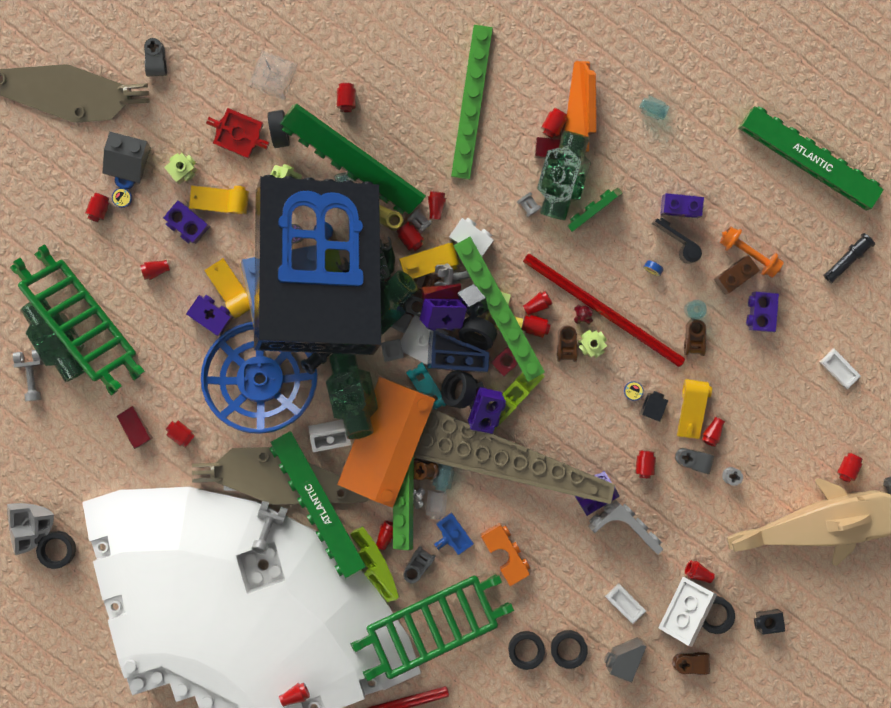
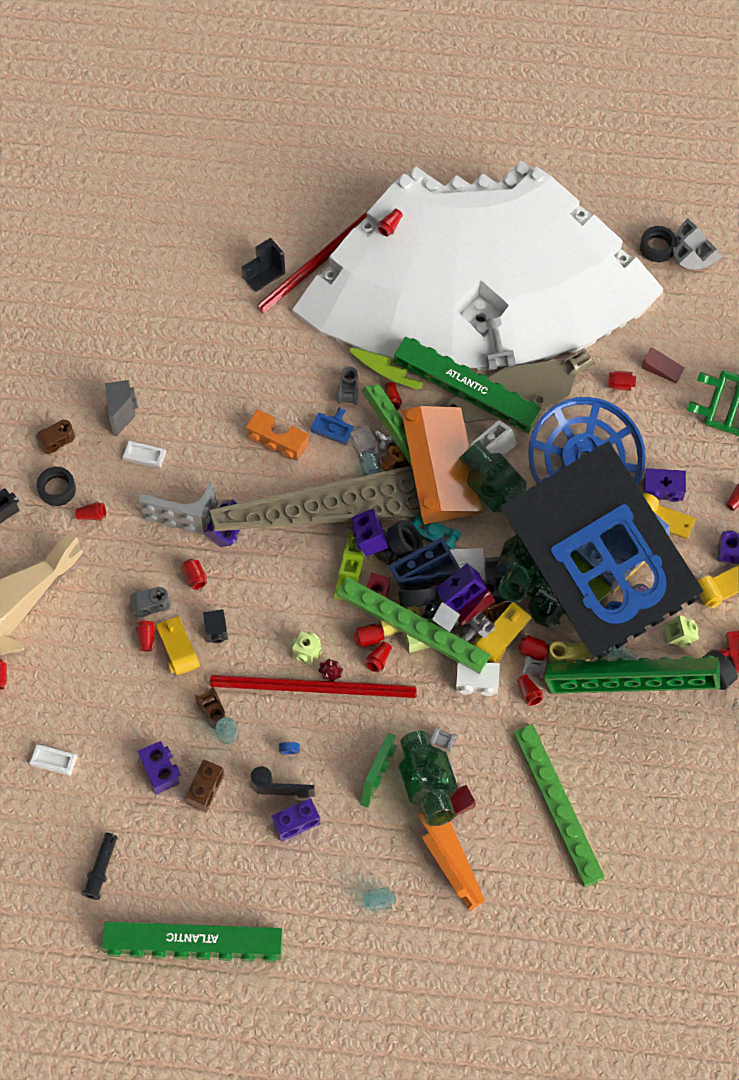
camera: 145 degrees right, 25 degrees down
red brick [336,83,356,113] -> none
green bar [350,574,514,681] -> none
dark grey panel [381,339,404,362] -> none
black tyre [508,631,545,670] -> none
red brick [541,108,567,138] -> none
black tyre [551,630,588,669] -> none
reddish brown piece [557,325,577,362] -> none
tile [624,381,644,401] -> none
white plate [658,577,717,647] -> none
orange piece [719,226,784,278] -> none
light grey bush [722,467,743,486] -> none

